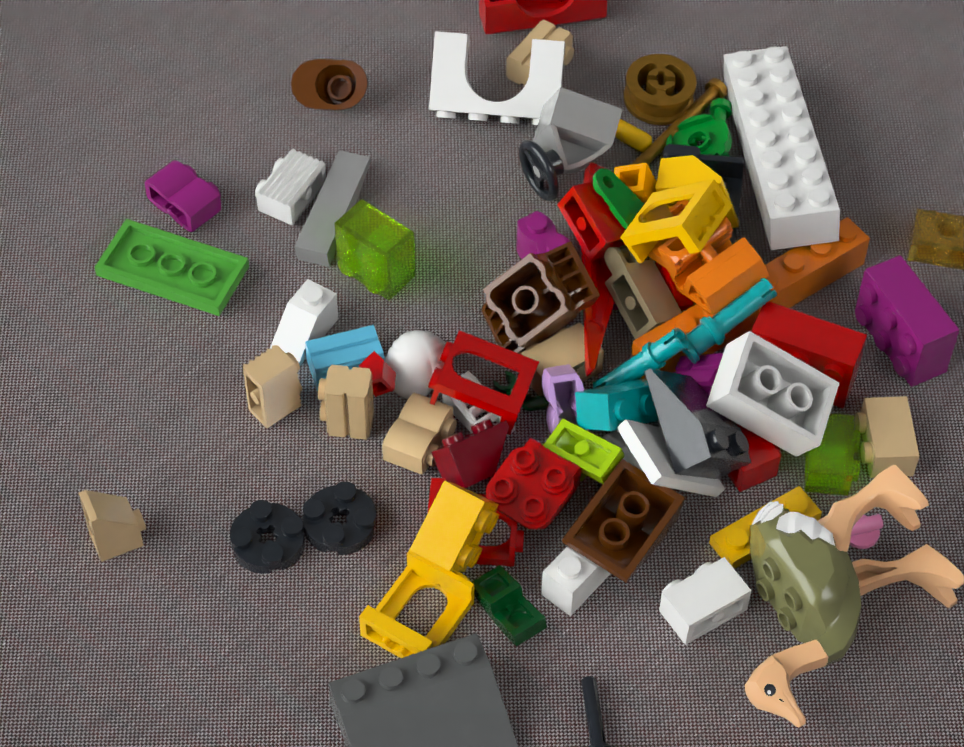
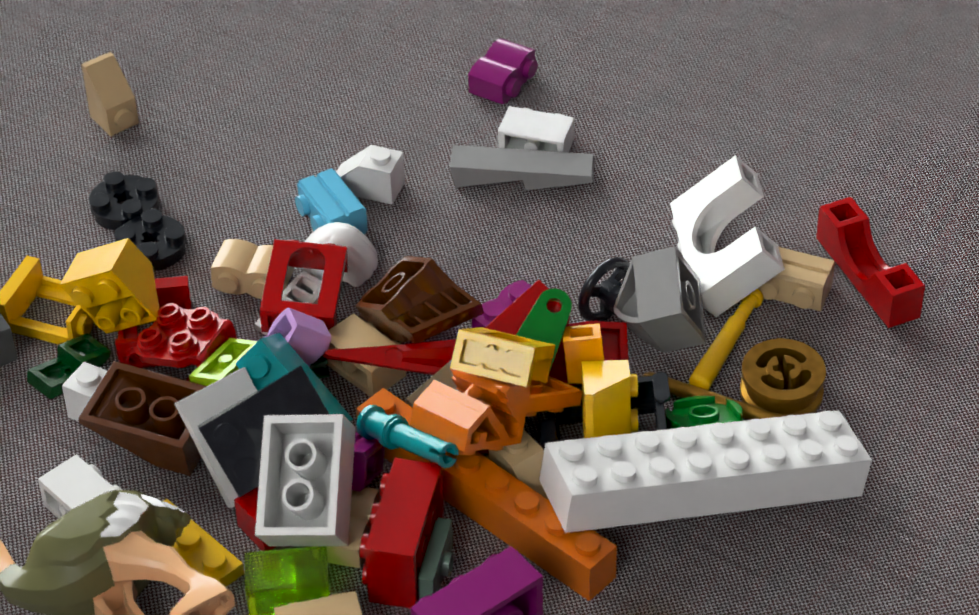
camera: 80 degrees right, 10 degrees down
bright green plate [95,219,249,316] -> none
tan brick [243,345,302,428] -> none
reddish brown piece [291,59,368,110] -> none
tan brick [318,365,374,440] -> none
clear neon green brick [334,199,415,301] -> none
red piece [359,351,396,397] -> none
dark red slope [431,419,509,488] -> none
teal pin [593,328,689,389] -> none

